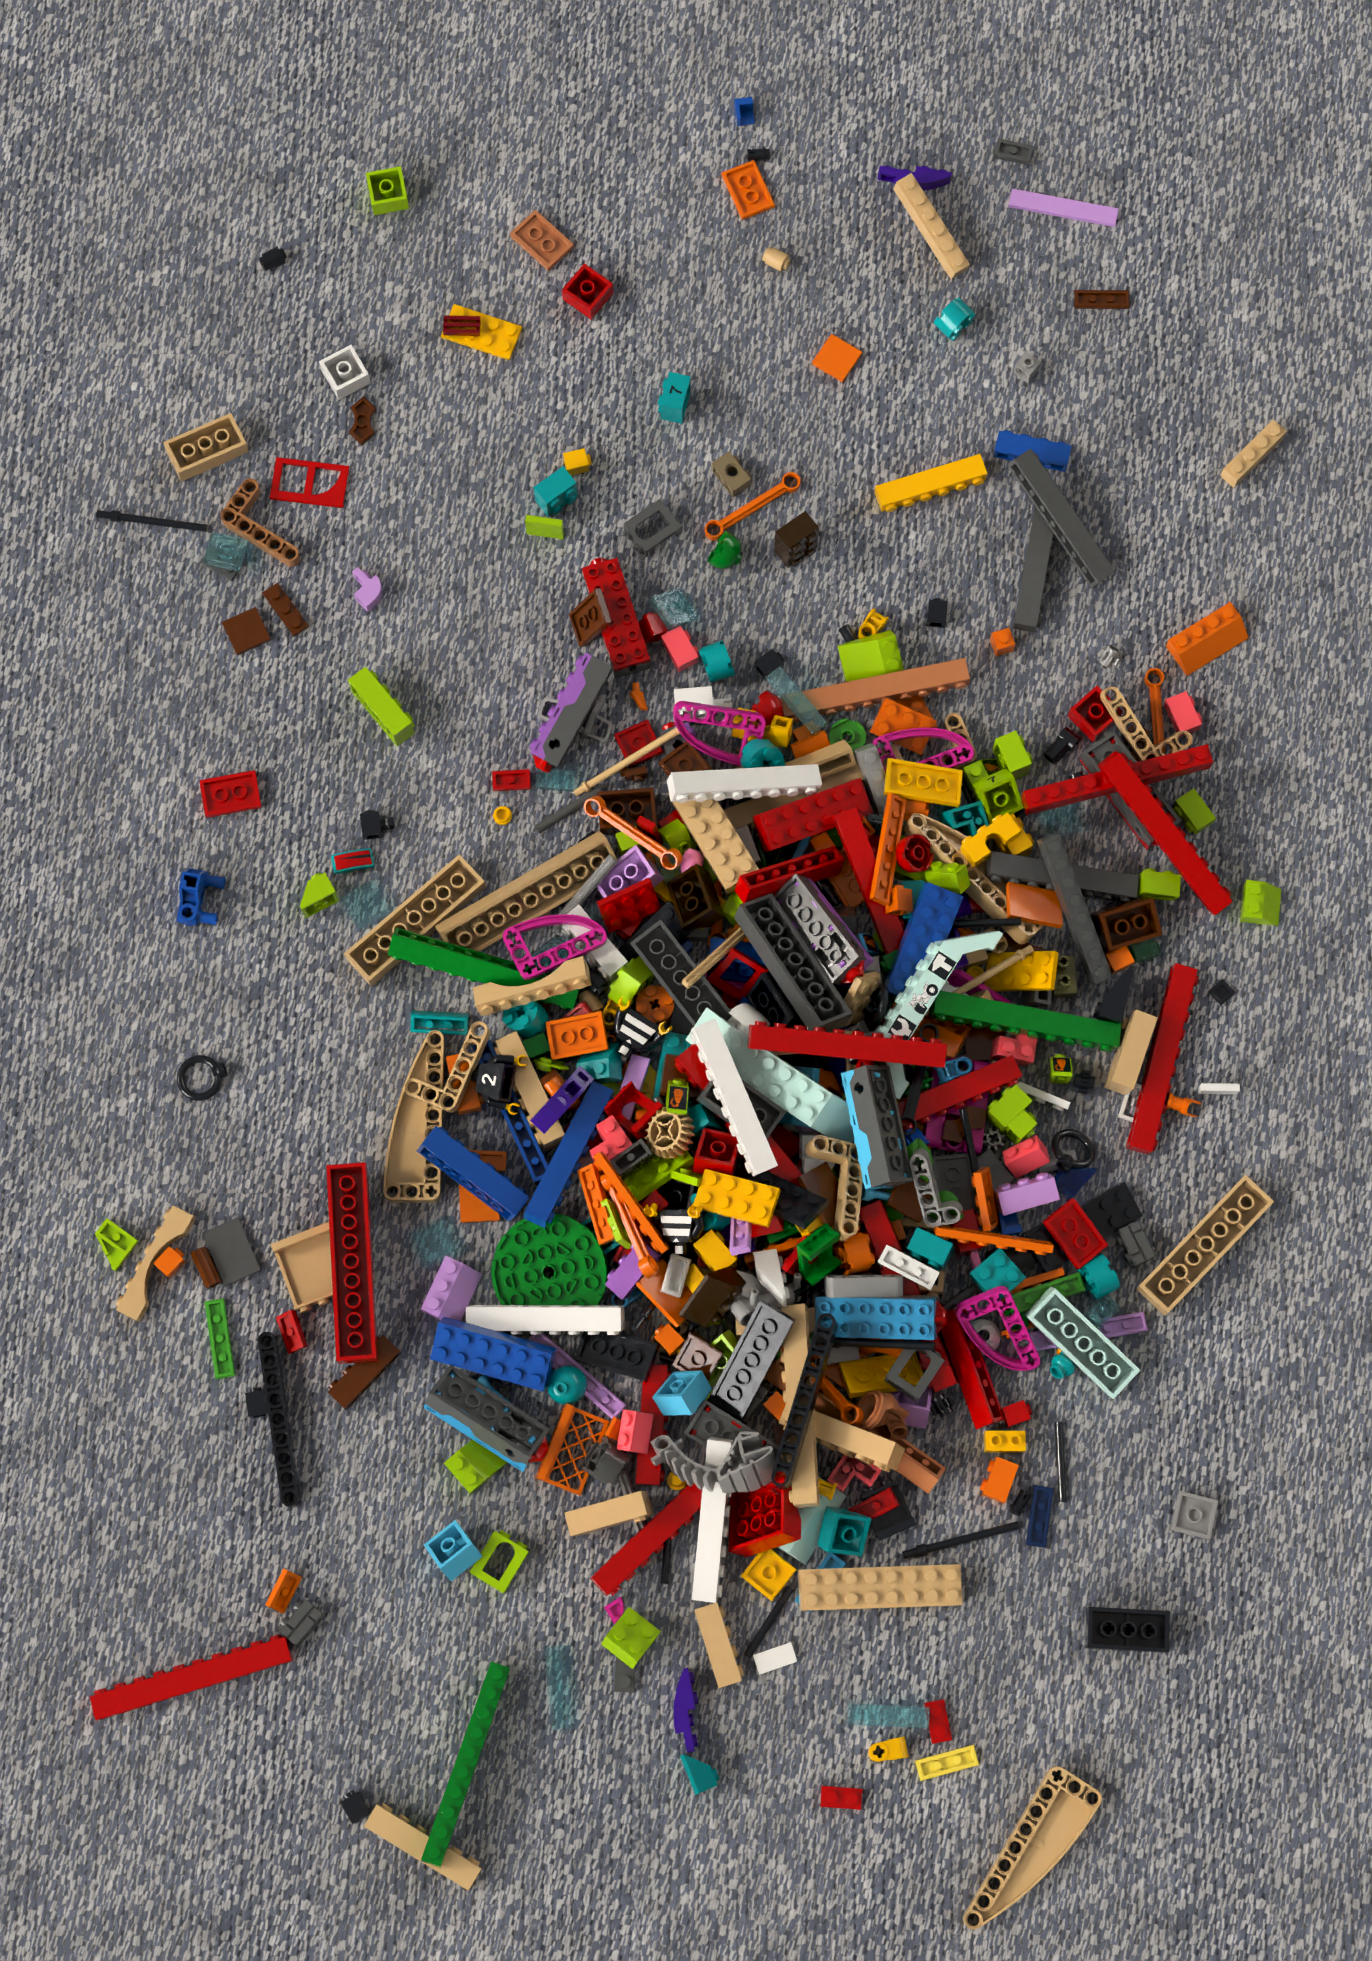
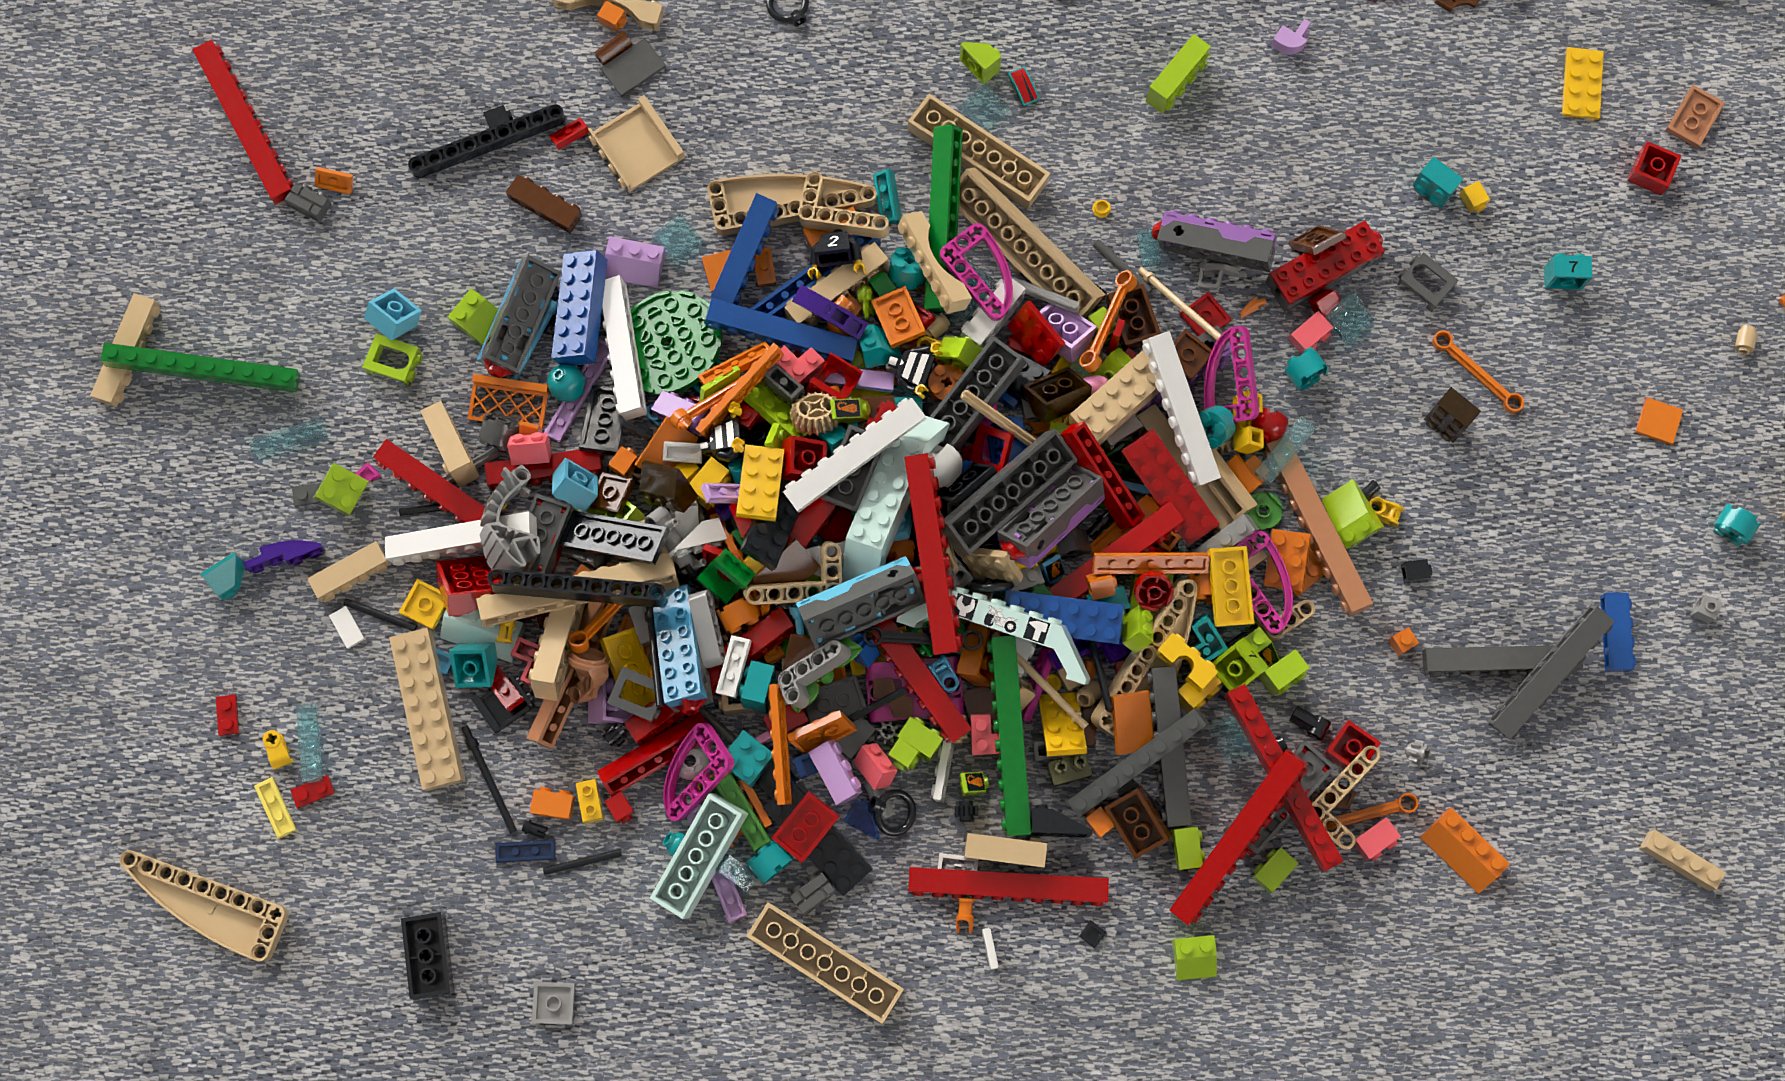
camera: 75 degrees right, 0 degrees up
bright green tile [204,1298,236,1379] -> none
red brick [326,1162,378,1364] -> none
black brick [340,1790,371,1824] -> none
black brick [360,810,395,840] -> none
dark red tile [443,315,481,336] -> none
red plate [492,769,531,791] -> none
lime tile [525,515,564,539] -> none
black brick [586,968,608,996] -> none
reddish brown bracket [620,759,648,783] -> none
white brick [674,686,732,723] -> none
green cylinder [707,531,742,569] -> none
dark tan brick [711,452,752,497] -> none
black brick [754,649,784,681] -> none
yellow brick [874,454,988,512] -> none
clear green brick [1129,938,1160,964] -> none

